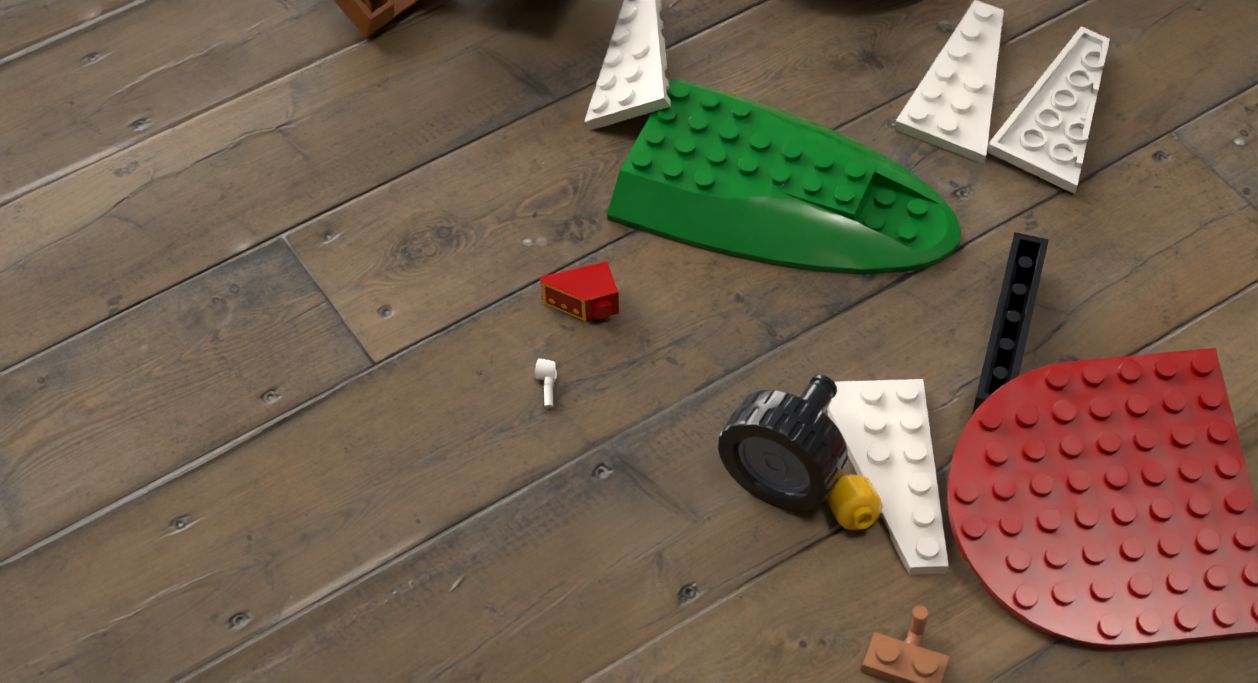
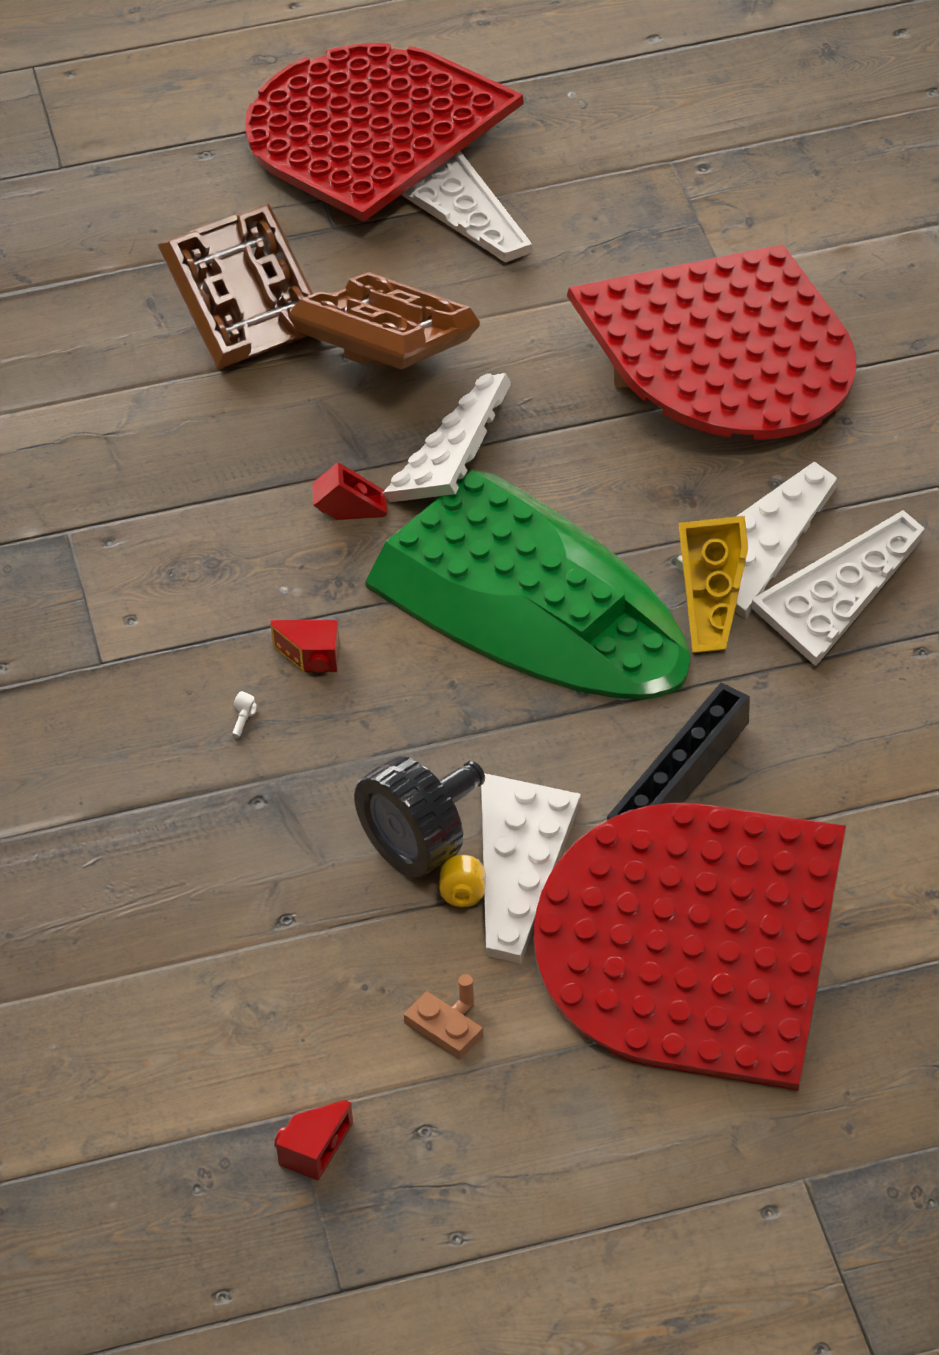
camera: 20 degrees right, 5 degrees down
none -> red slope [312,462,387,520]
none -> yellow wedge [679,516,748,654]

